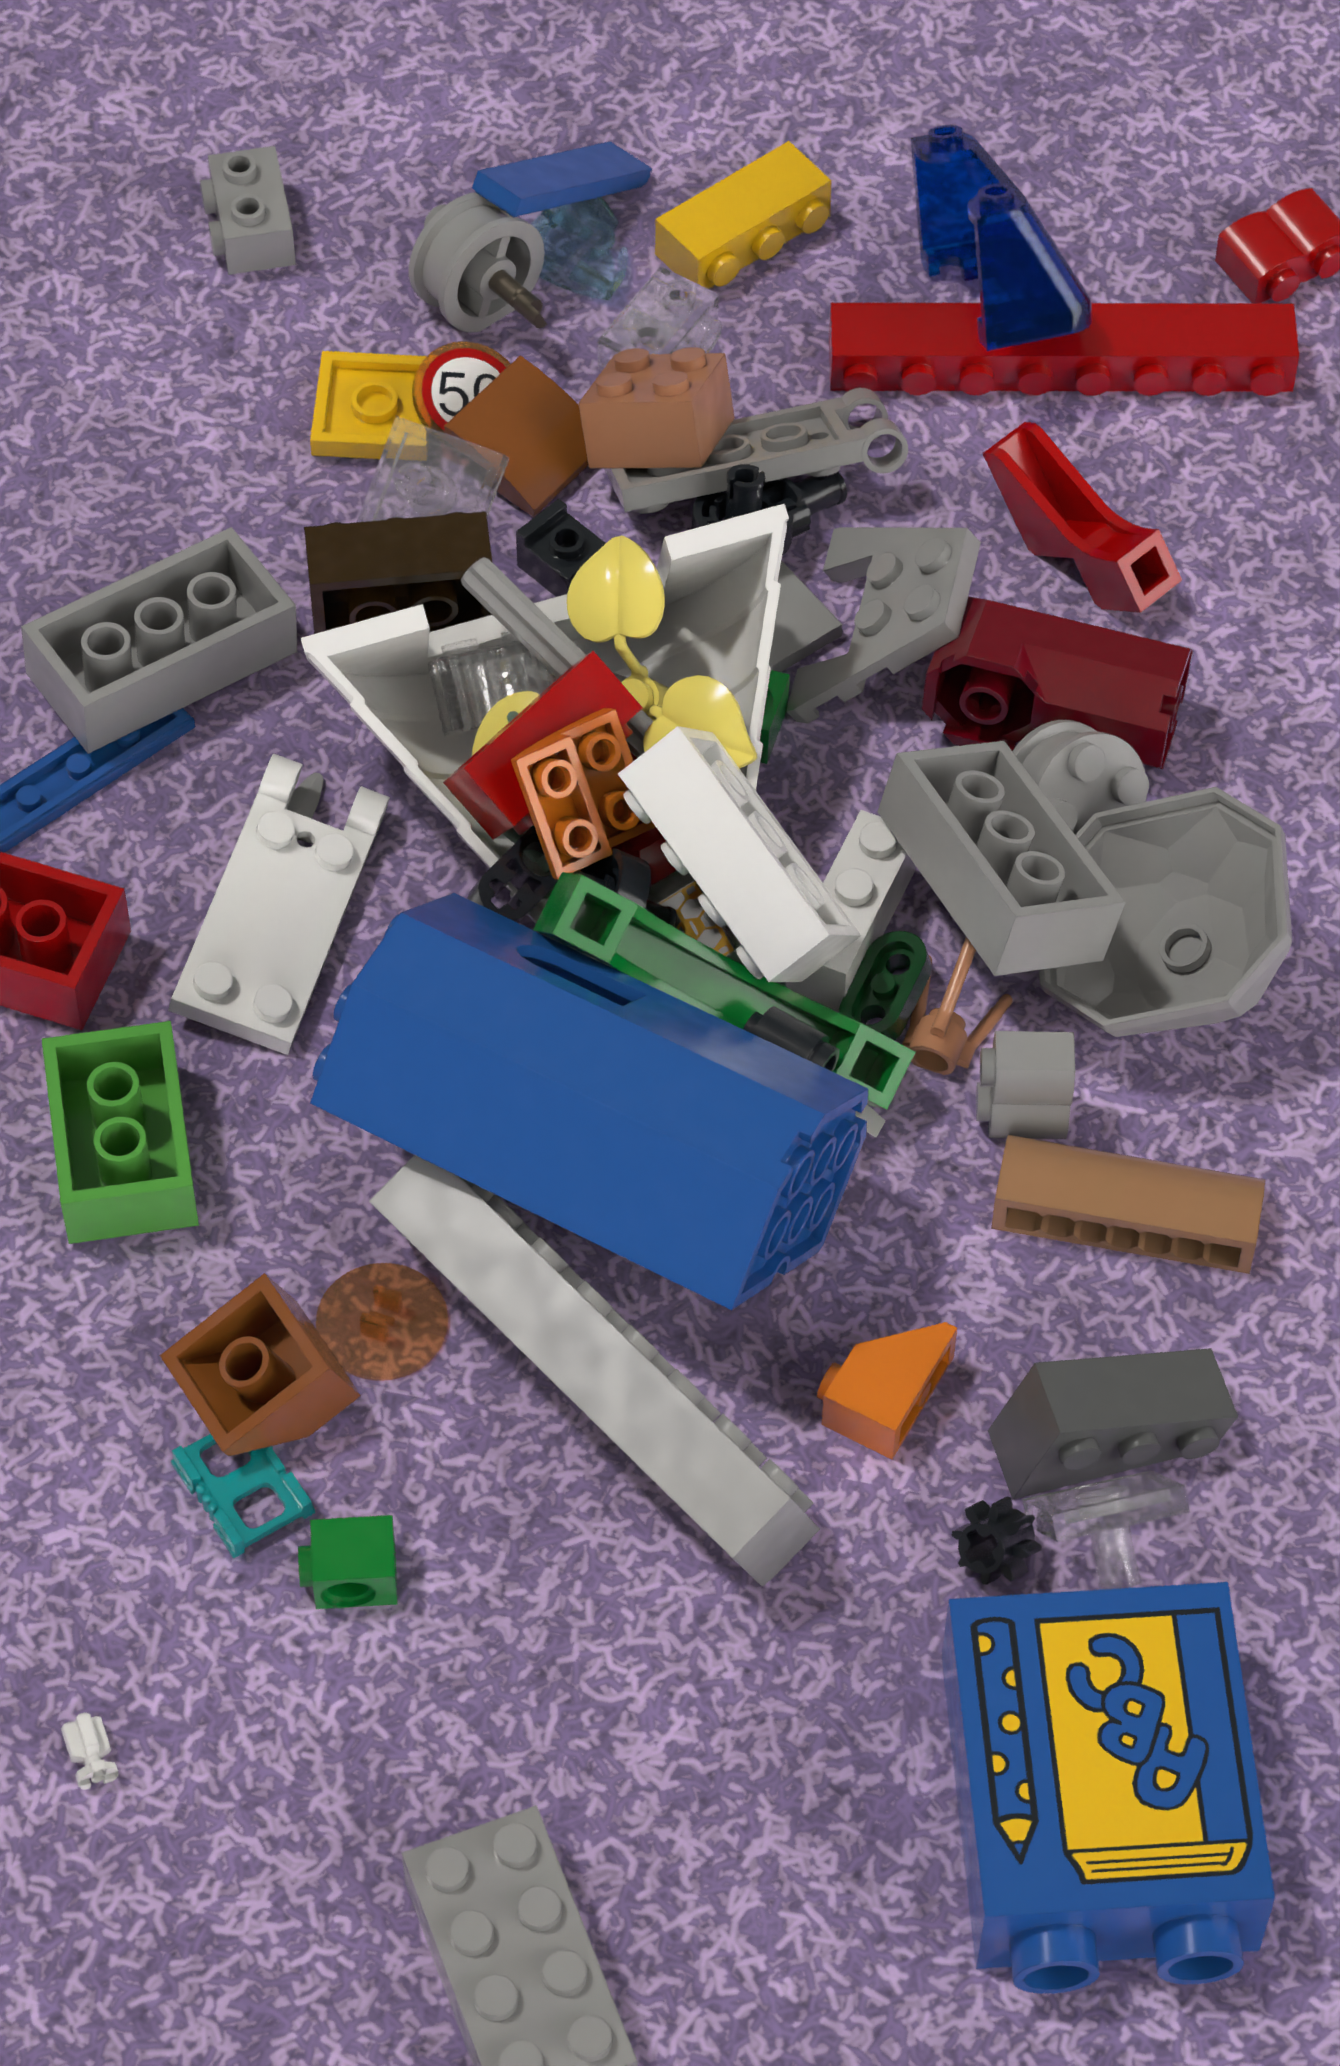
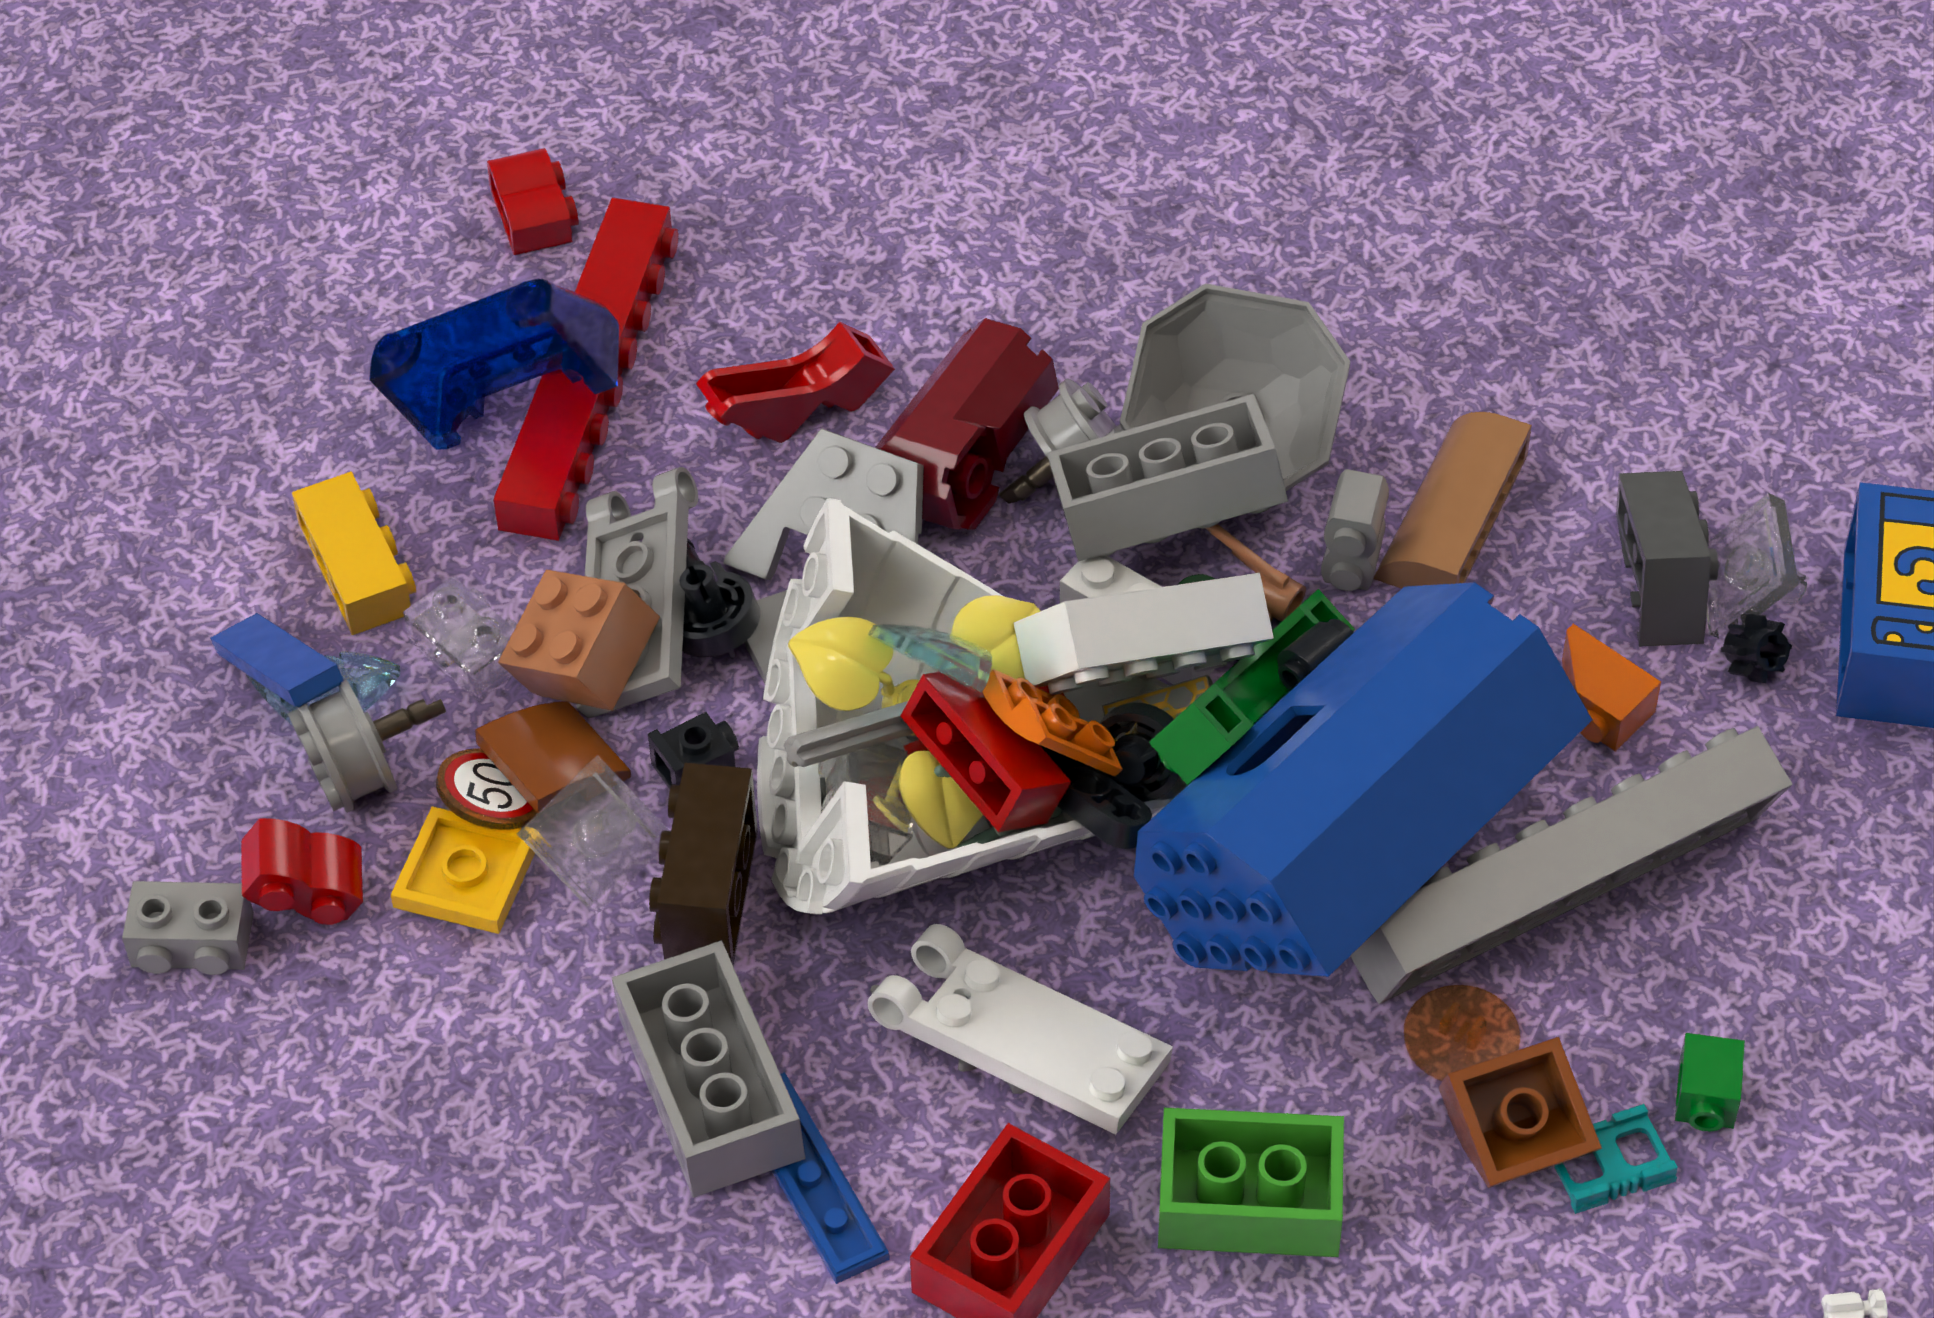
camera: 75 degrees left, 5 degrees down
none -> red brick [241,818,363,925]
none -> clear light blue brick [868,624,992,693]

